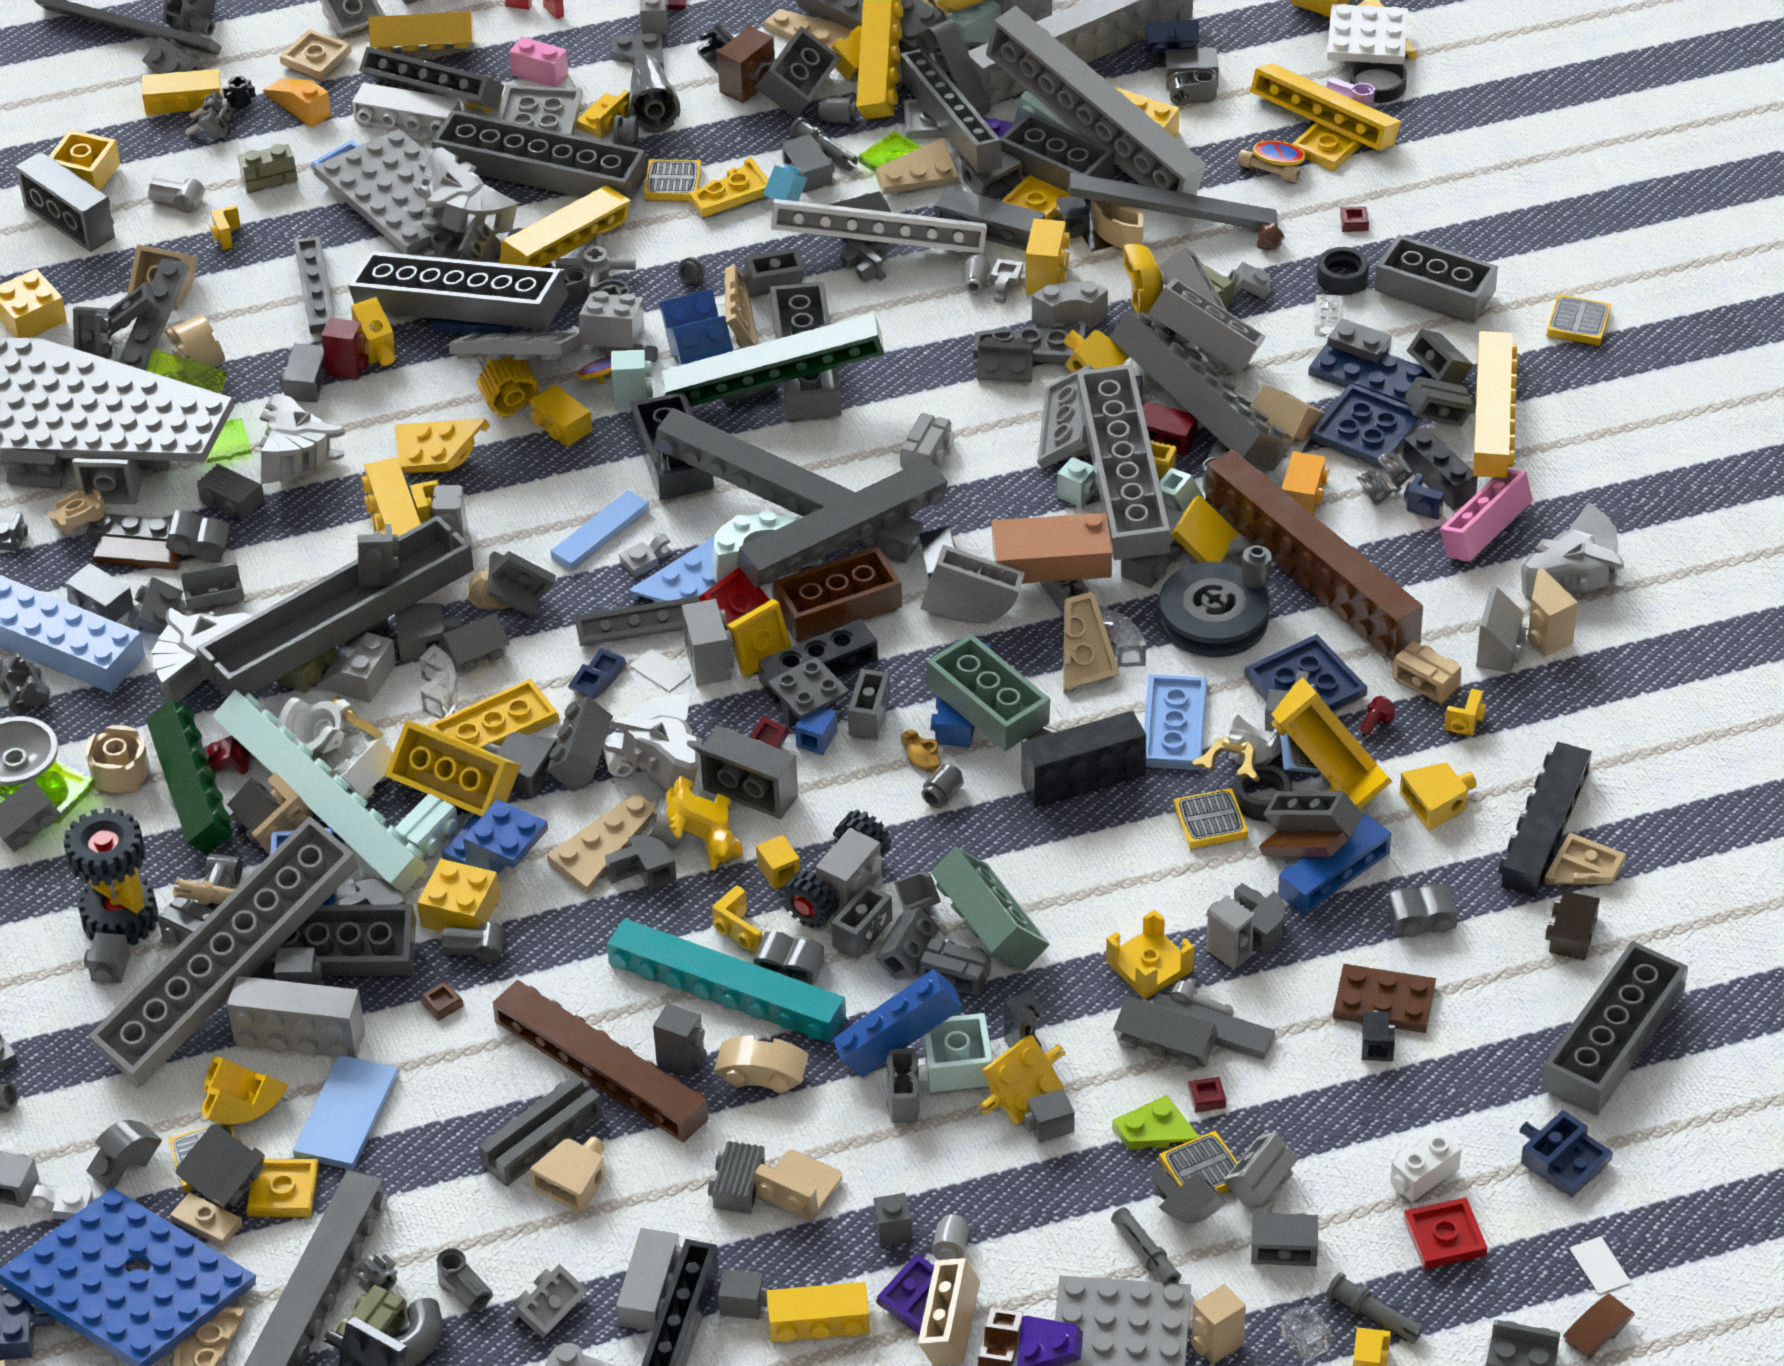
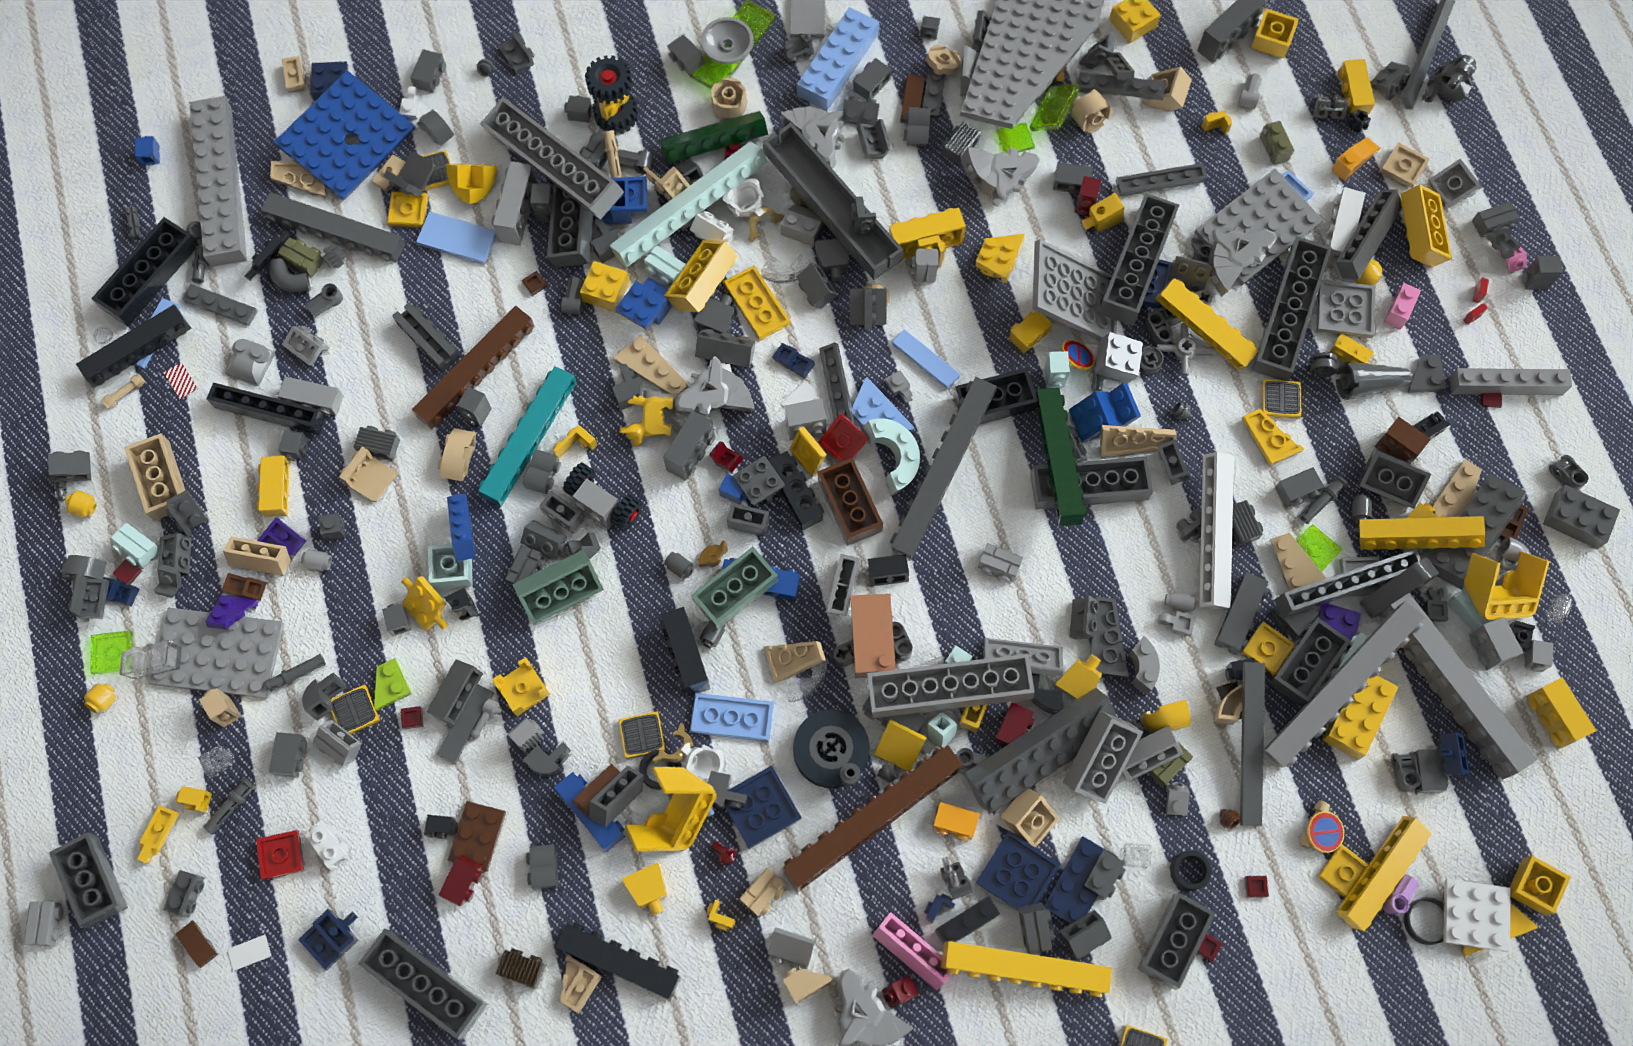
camera: 90 degrees right, 25 degrees up
tan torso [530,1137,605,1214] -> none
dark grey brick [737,458,948,588] -> none
yellow brick [756,835,801,890] -> none
medium azure brick [763,164,808,202] -> none
dark grey brick [887,1048,920,1123] -> none
yellow brick [1026,218,1070,295] -> none
none -> dark red brick [439,855,484,906]
none -> dark red bracket [882,975,919,1009]

